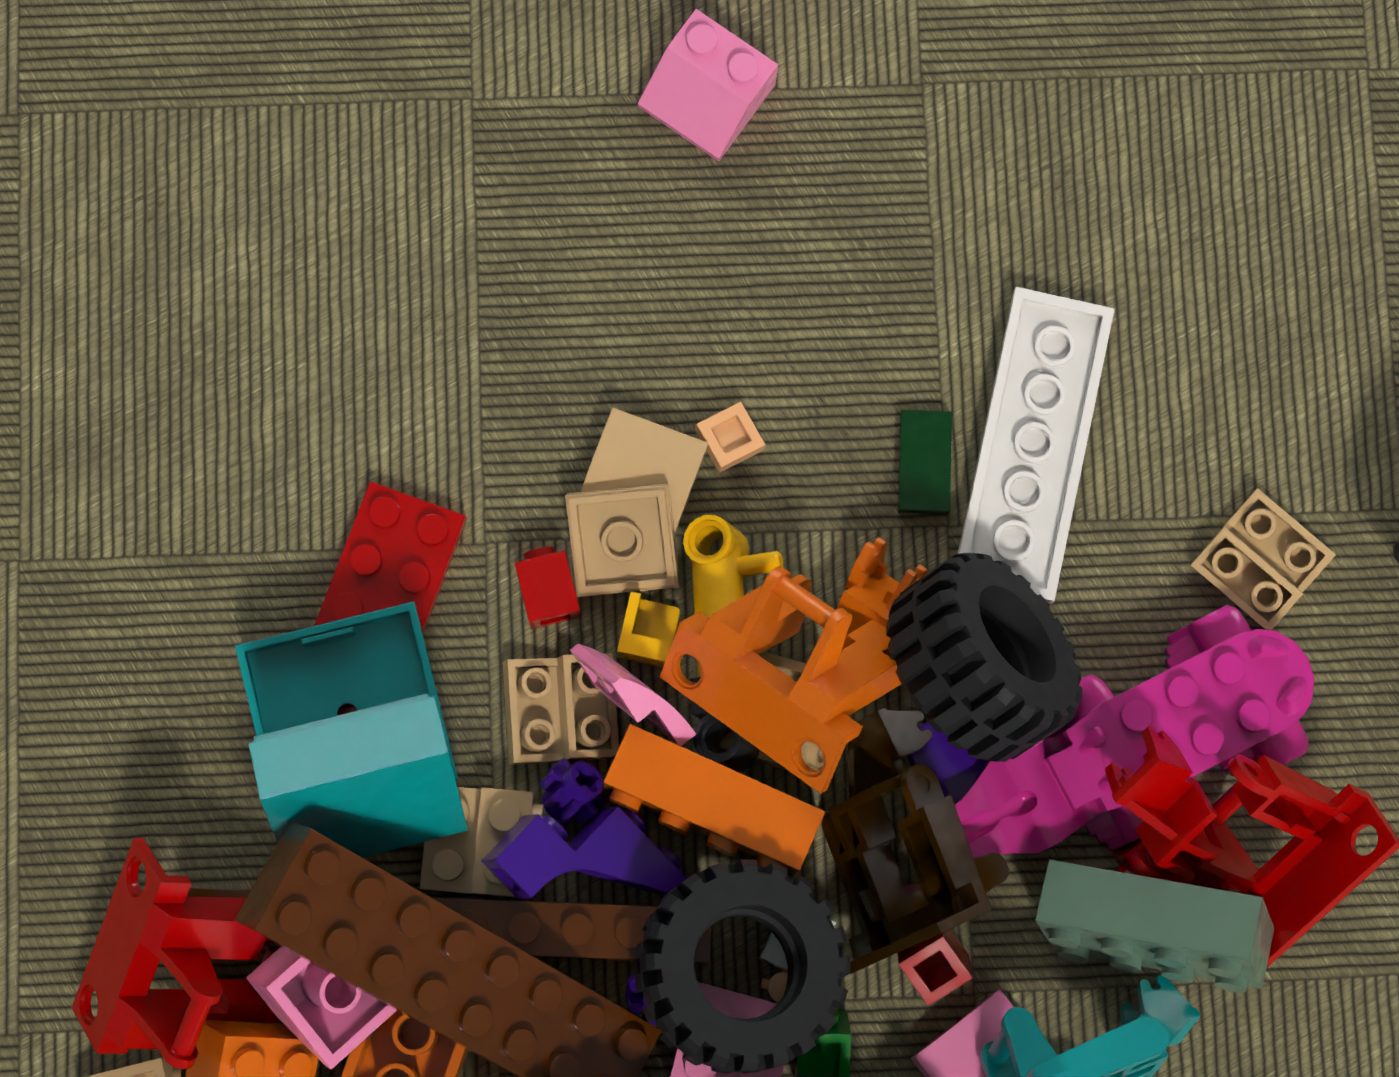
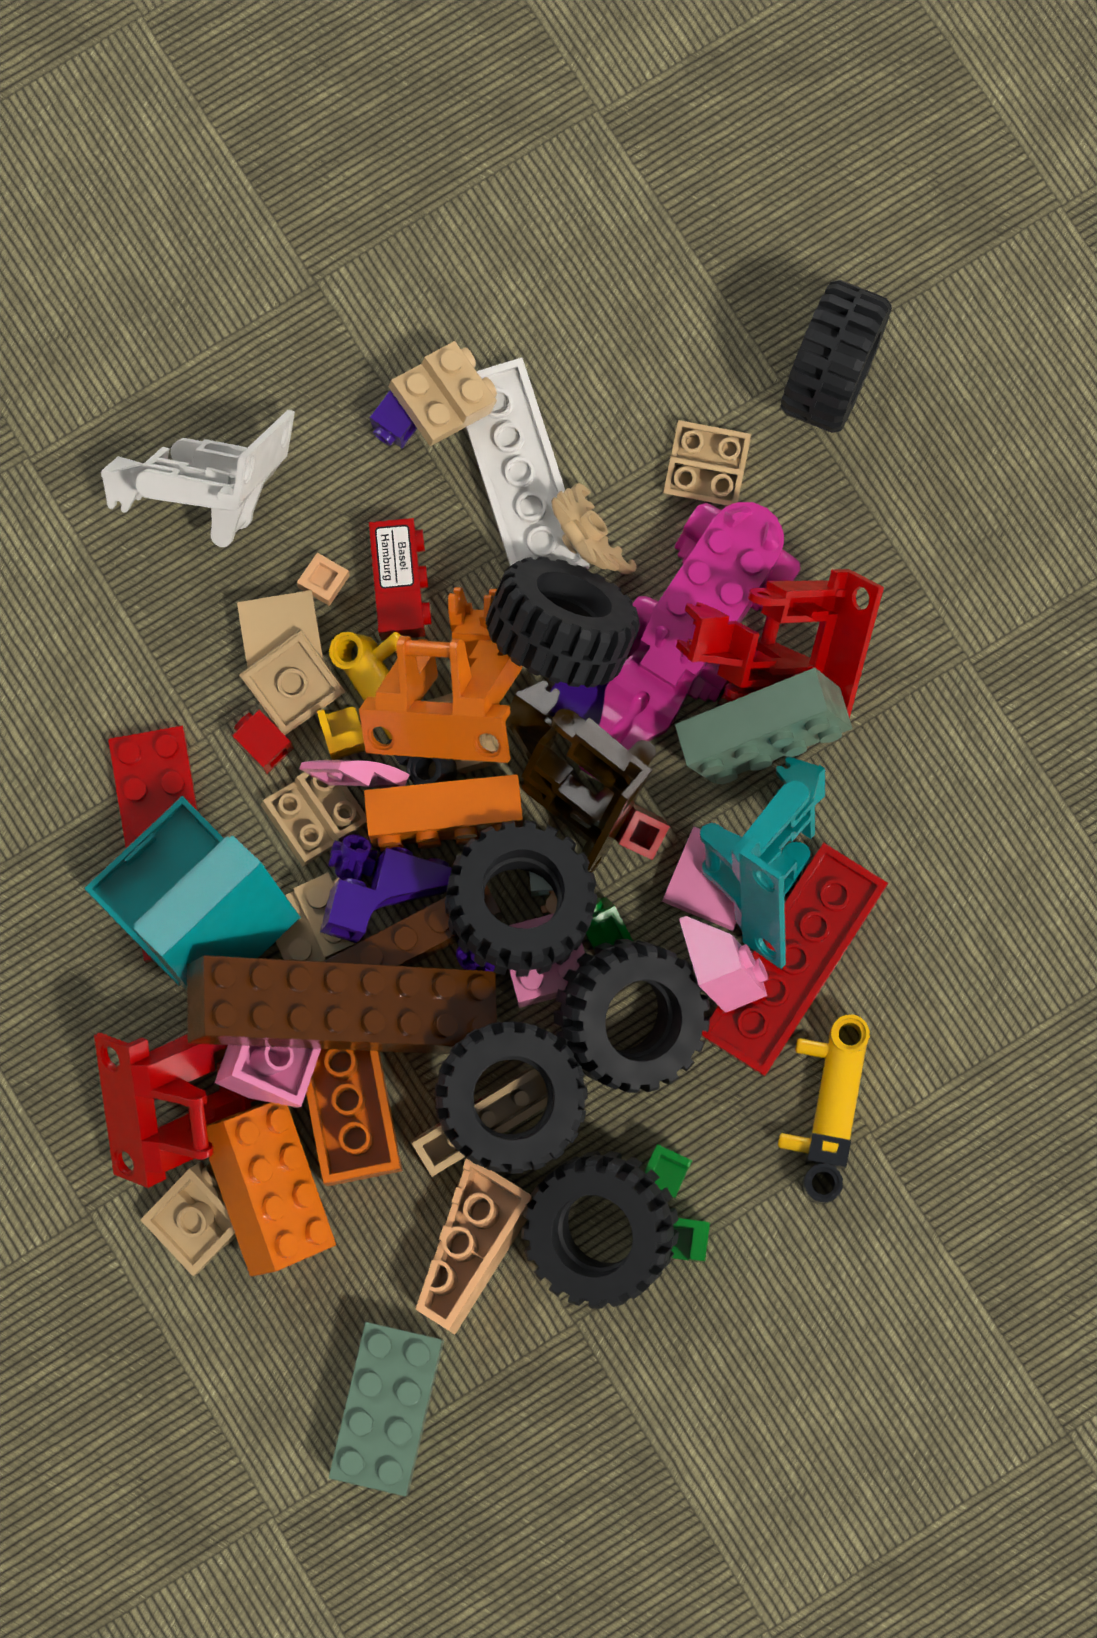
camera: 20 degrees left, 0 degrees up
bright pink slope [638,9,778,162] -> none
dark green tile [897,410,952,515] -> none
none -> white container [101,410,295,547]
none -> red brick [369,518,432,641]
none -> dark purple brick [370,390,417,448]
none -> tan plate [388,341,497,446]
none -> tan animal [551,483,637,575]

